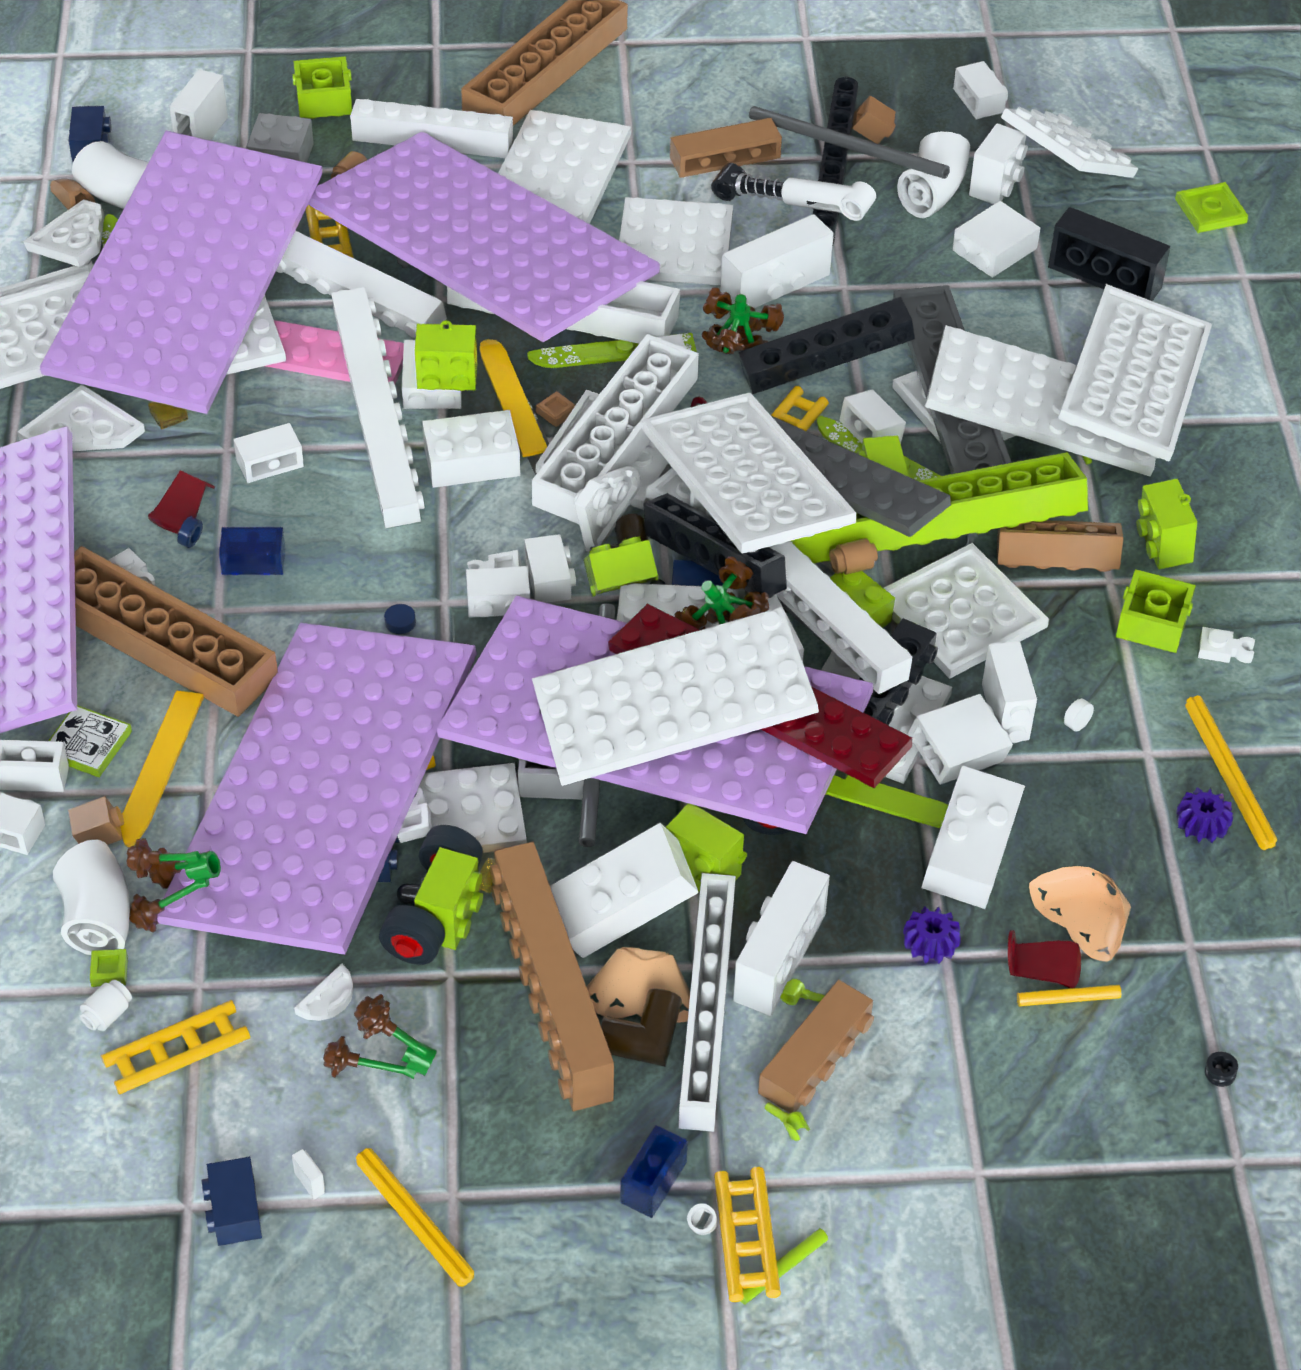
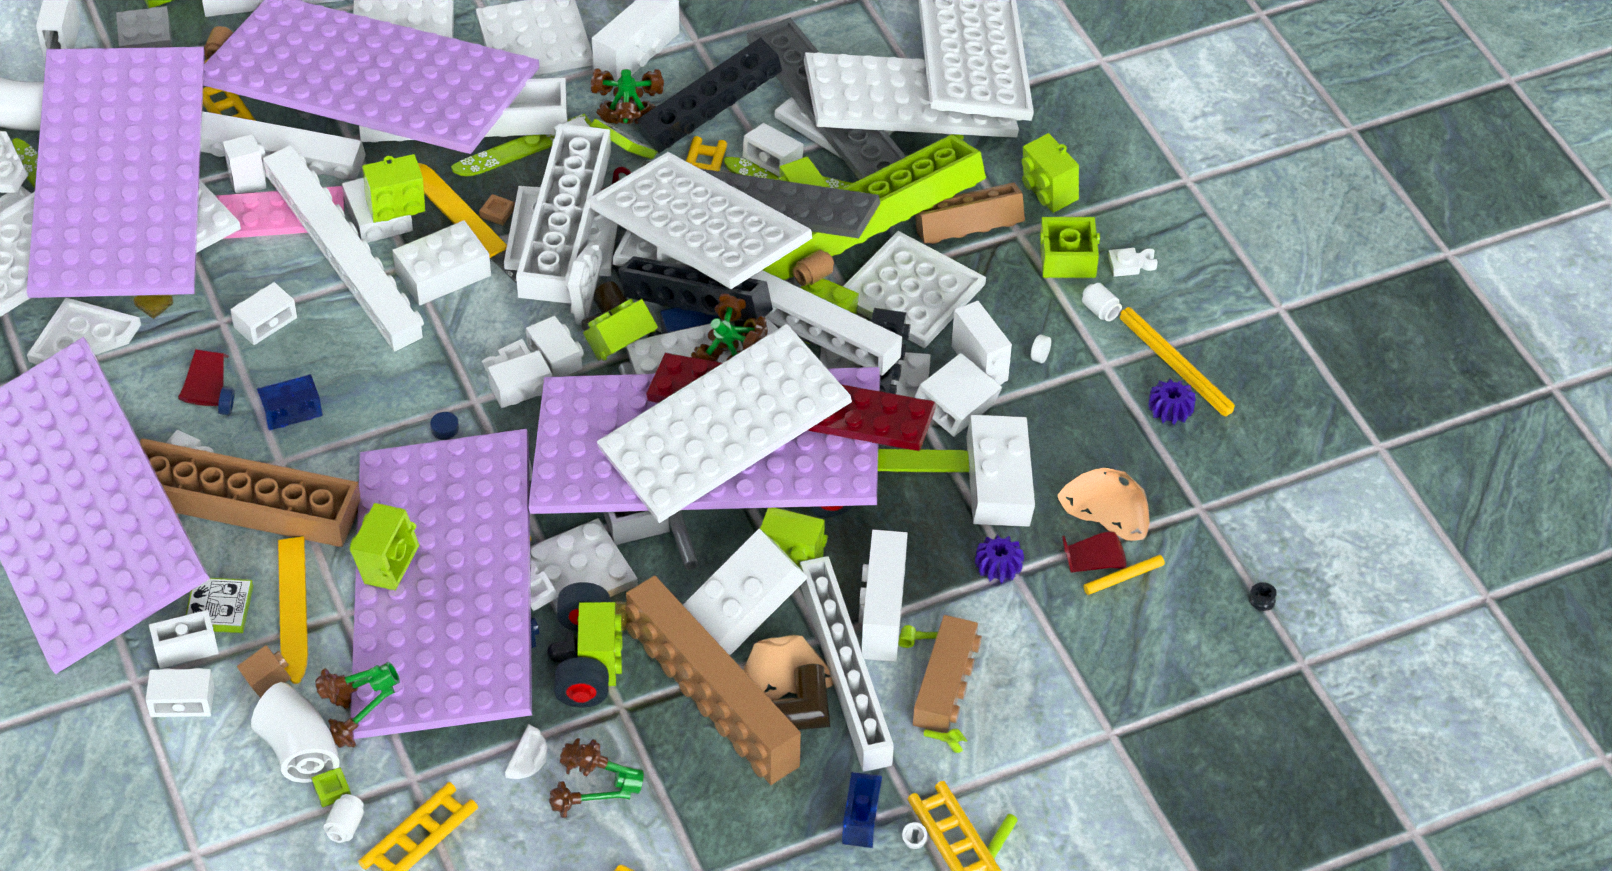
camera: 20 degrees left, 0 degrees up
none -> white brick [223,134,267,194]
none -> lime brick [349,503,419,591]
none -> lime tile [591,118,658,159]
none -> white brick [1082,283,1122,321]

